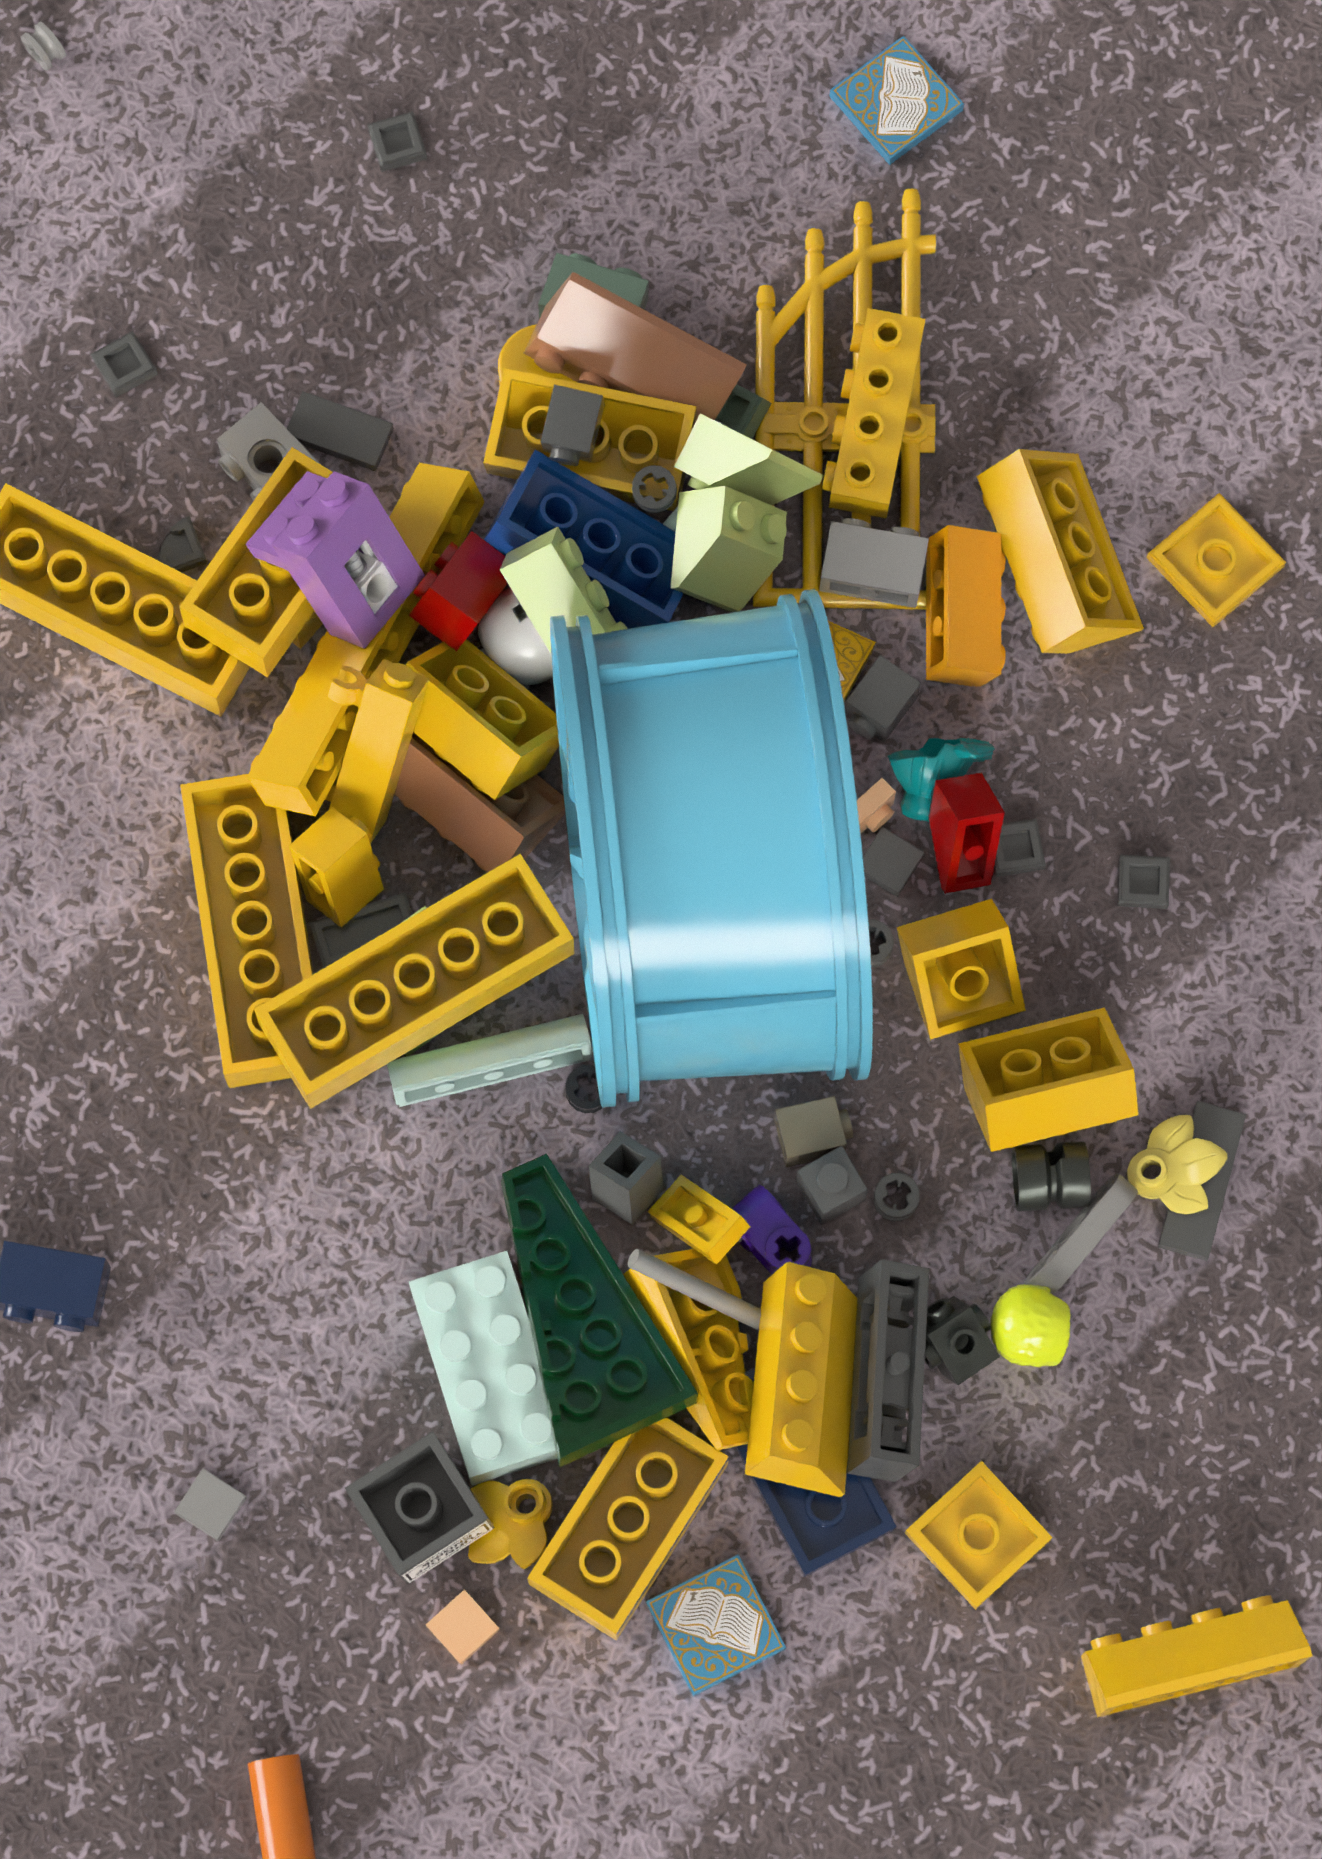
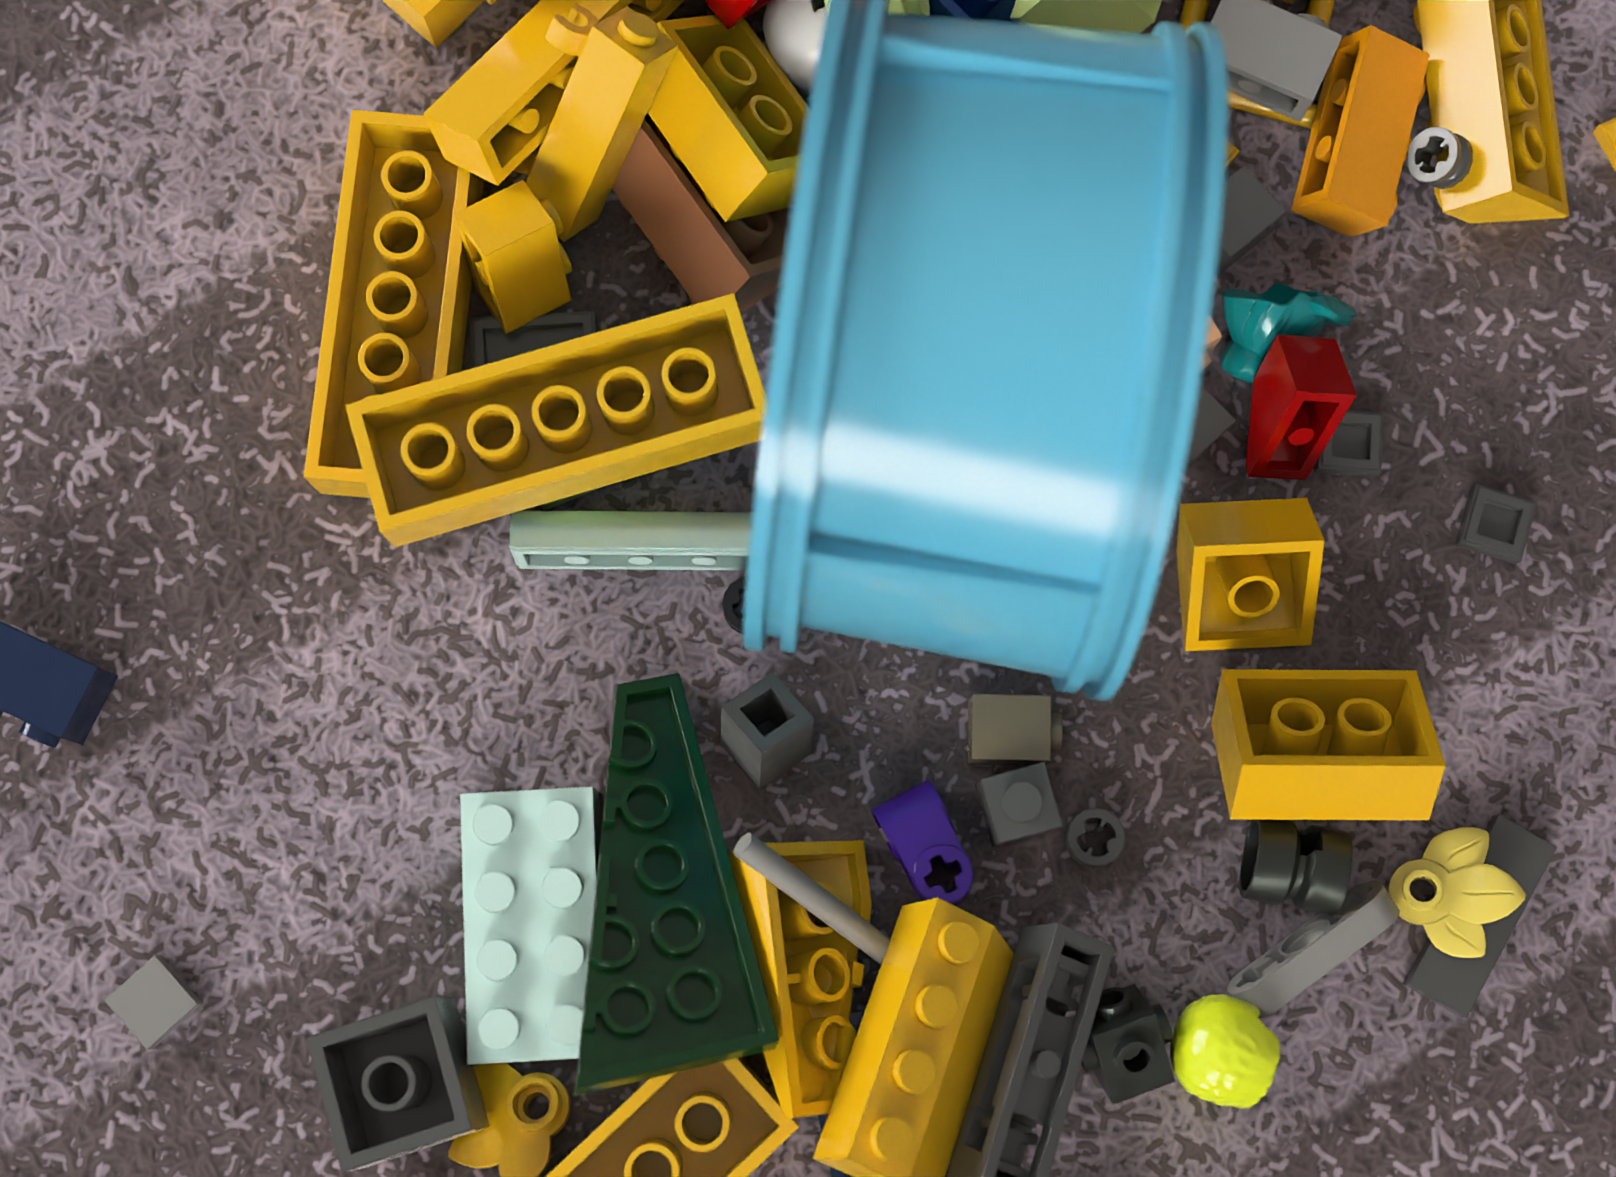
camera: 15 degrees right, 5 degrees up
yellow plate [647,1175,751,1265] -> none
none -> dark grey bush [1407,126,1473,189]

